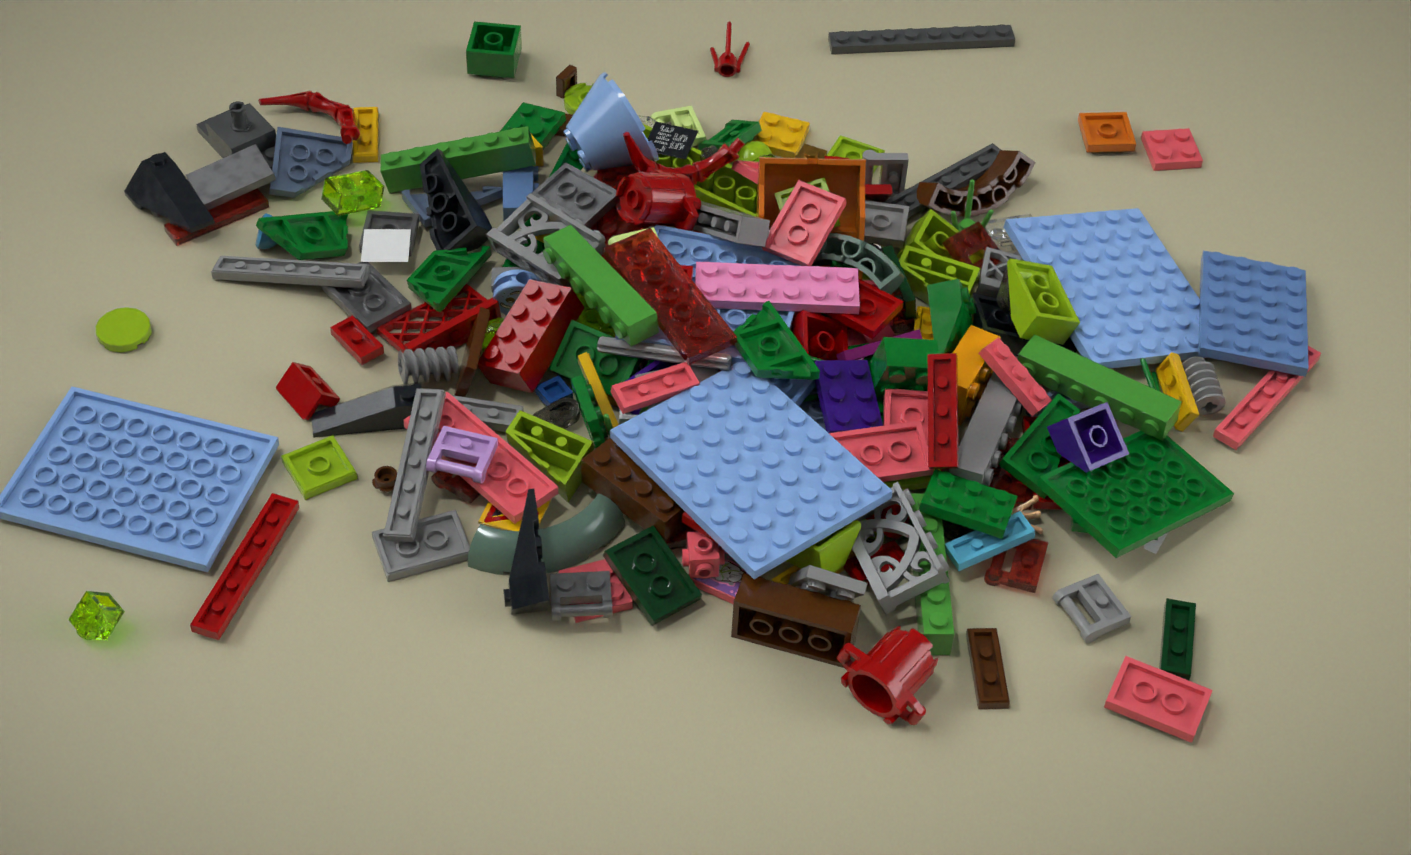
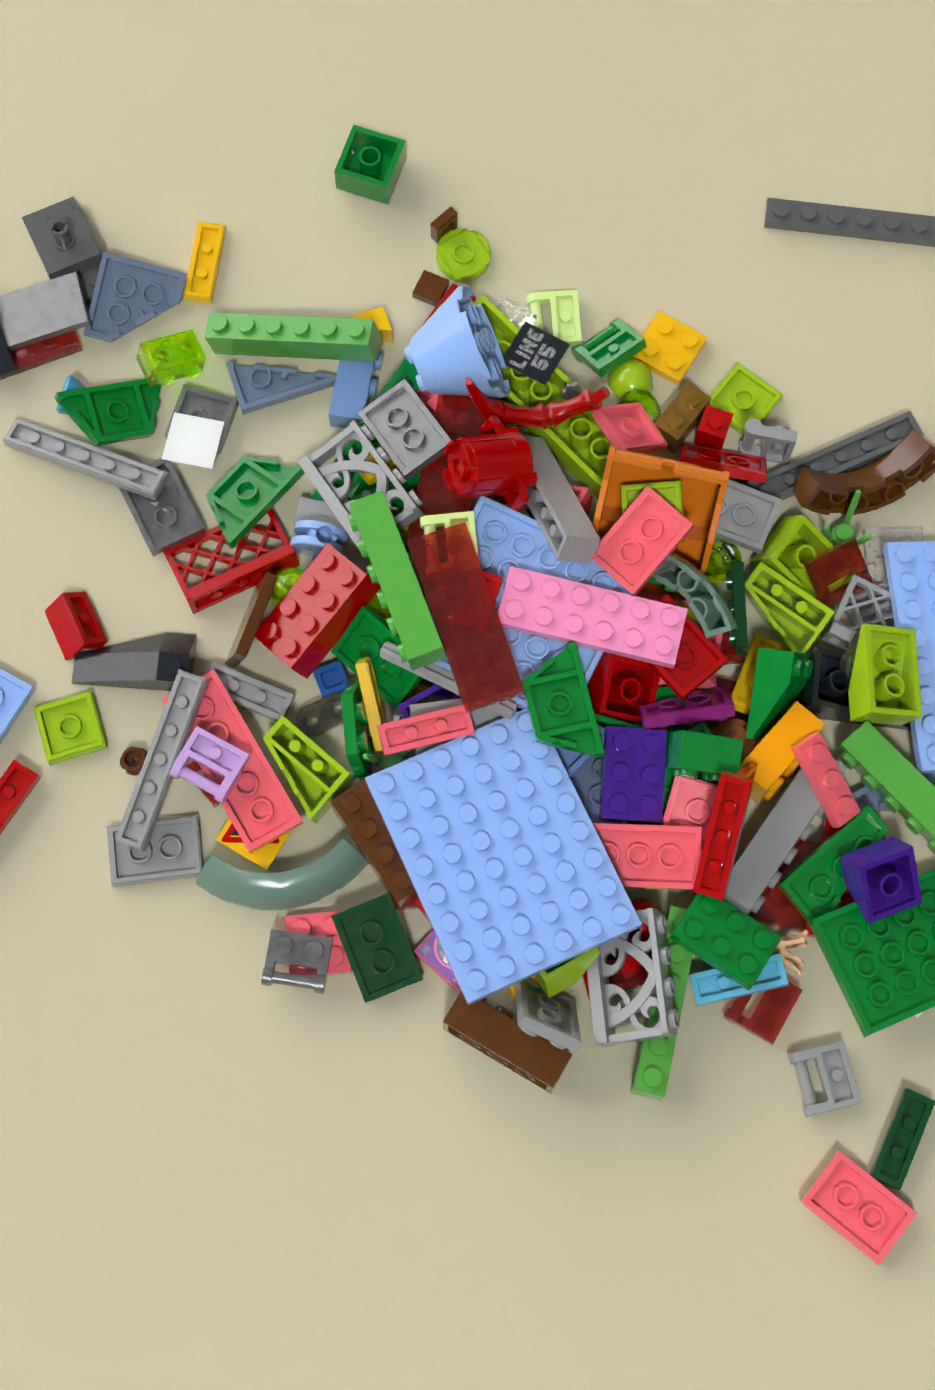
camera: 15 degrees right, 25 degrees up
red animal [258,91,360,144] -> none
red plate [330,315,384,365] -> none
light grey piece [398,346,459,384] -> none
black wedge [420,148,492,252] -> none
green plate [500,102,566,150] -> none
black wedge [503,489,549,614] -> none
coral brick [682,532,725,579] -> none
red plant [710,21,750,77] -> none
red container [837,626,938,725] -> none
reddish brown tile [966,628,1010,709] -> none

